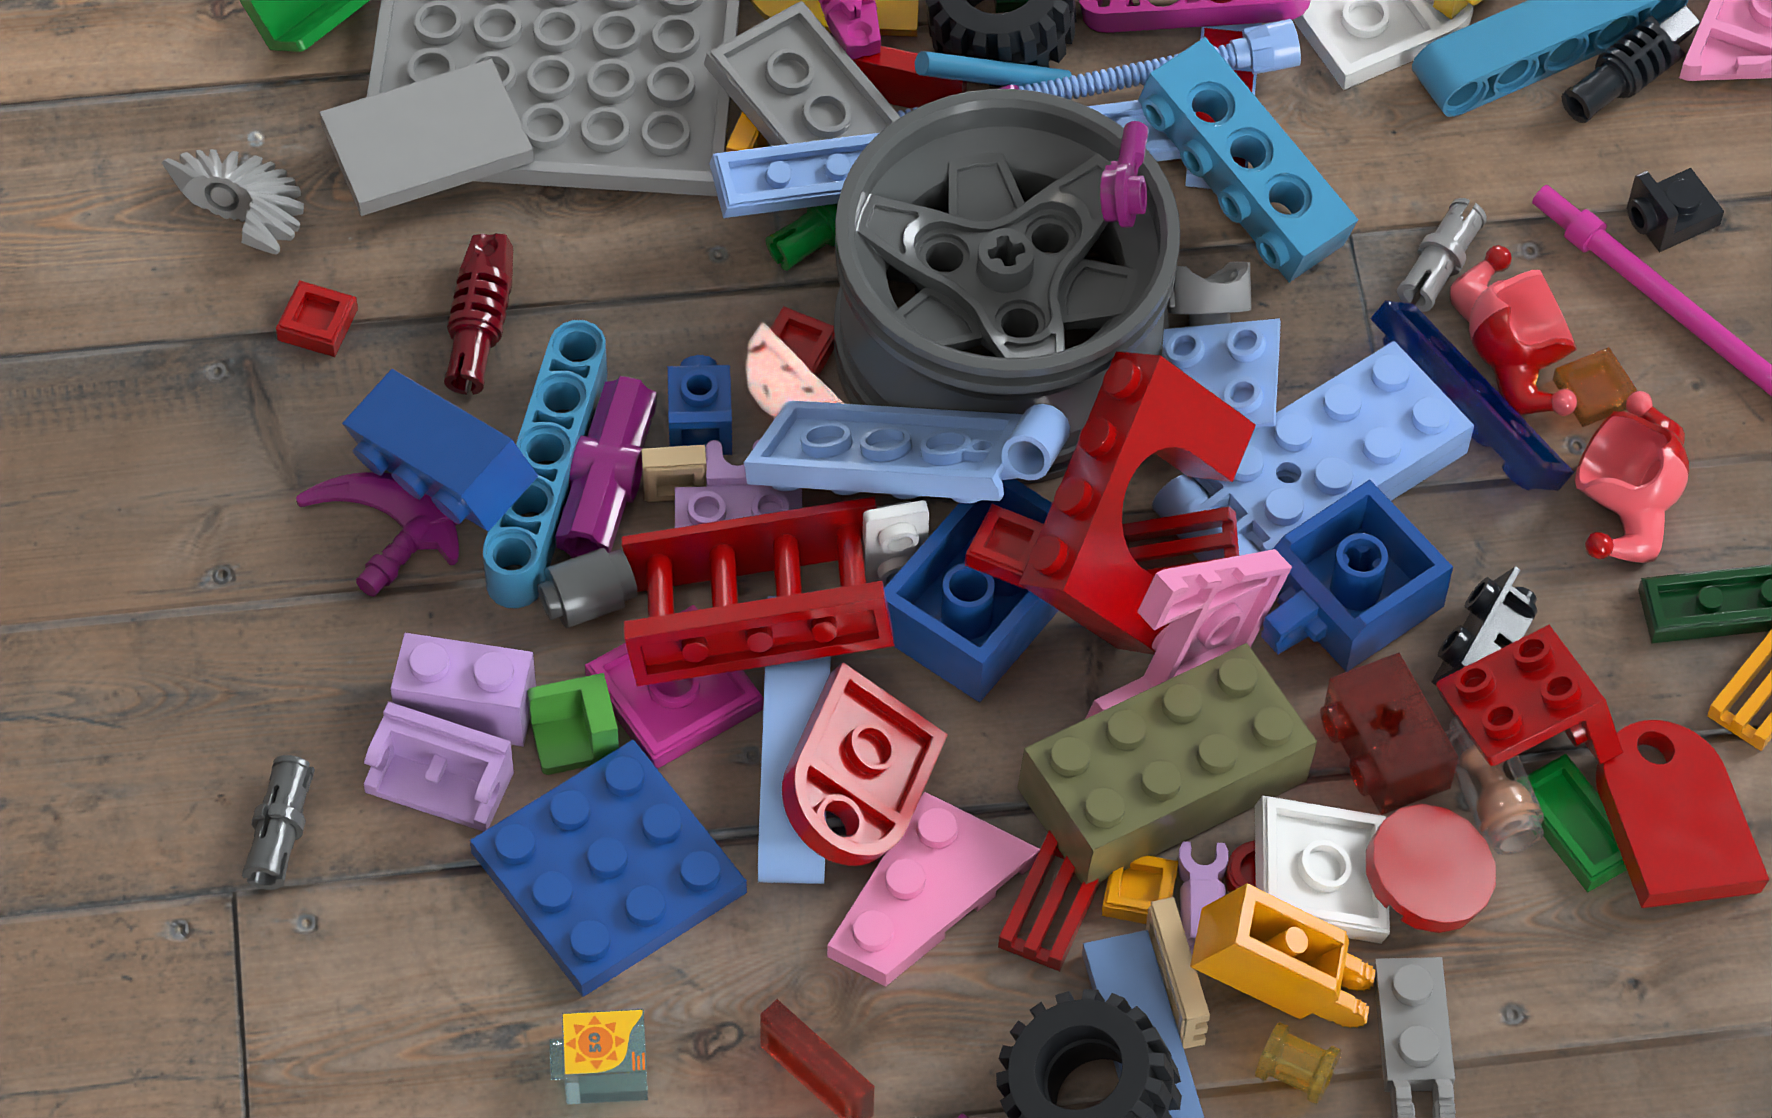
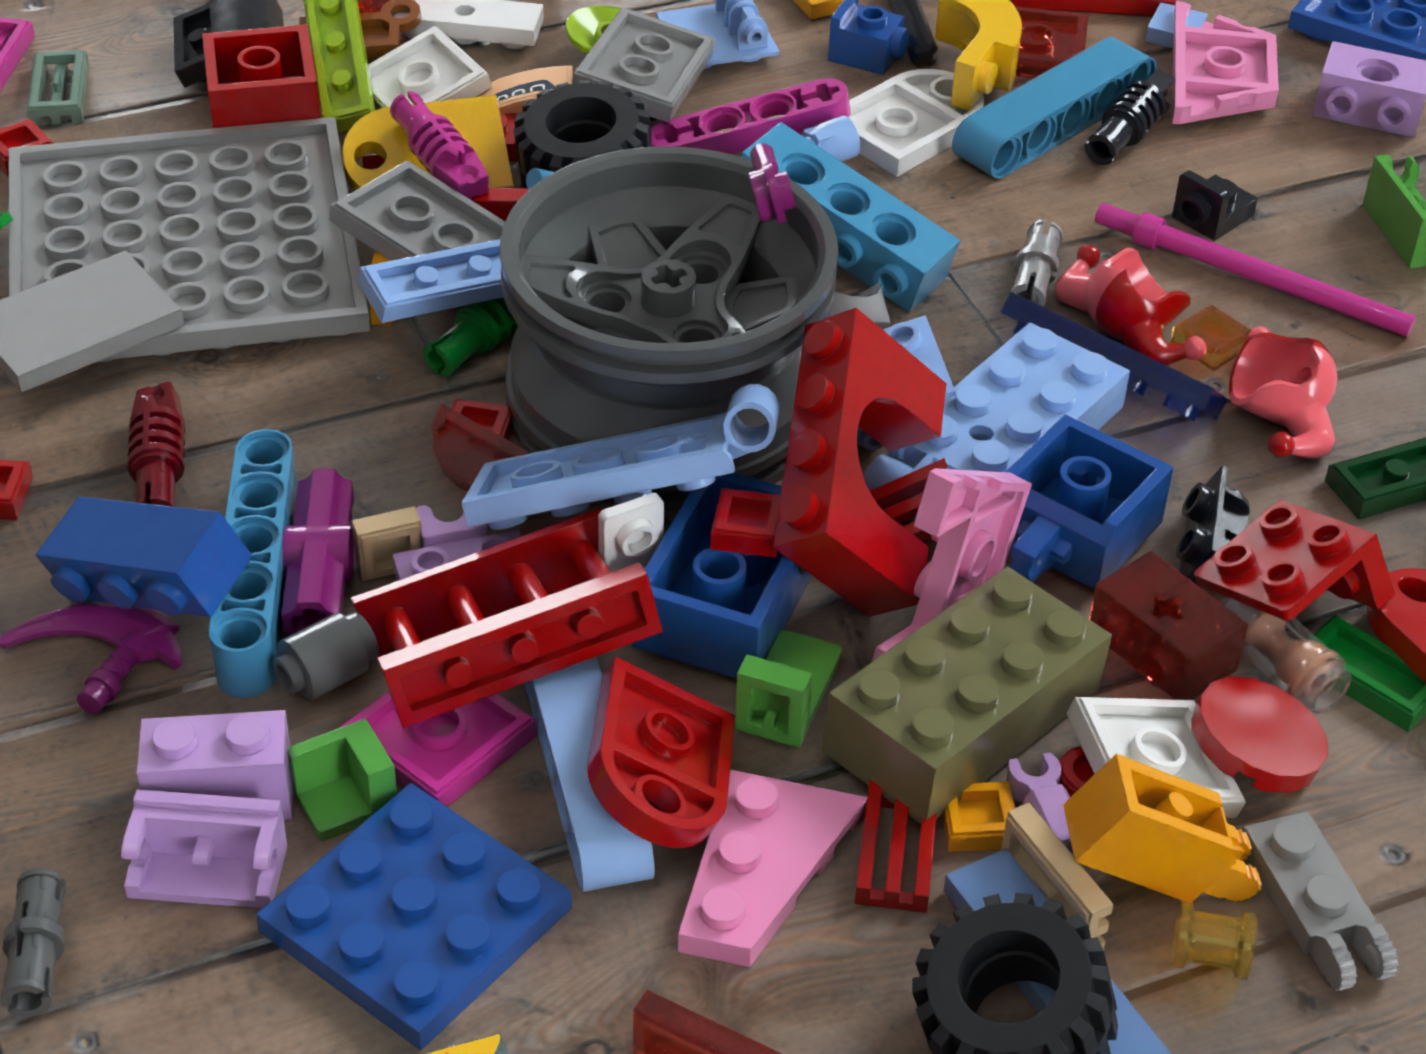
camera: 15 degrees left, 15 degrees down
blue brick [668,355,732,455] -> none
none -> bright green bracket [735,630,842,748]

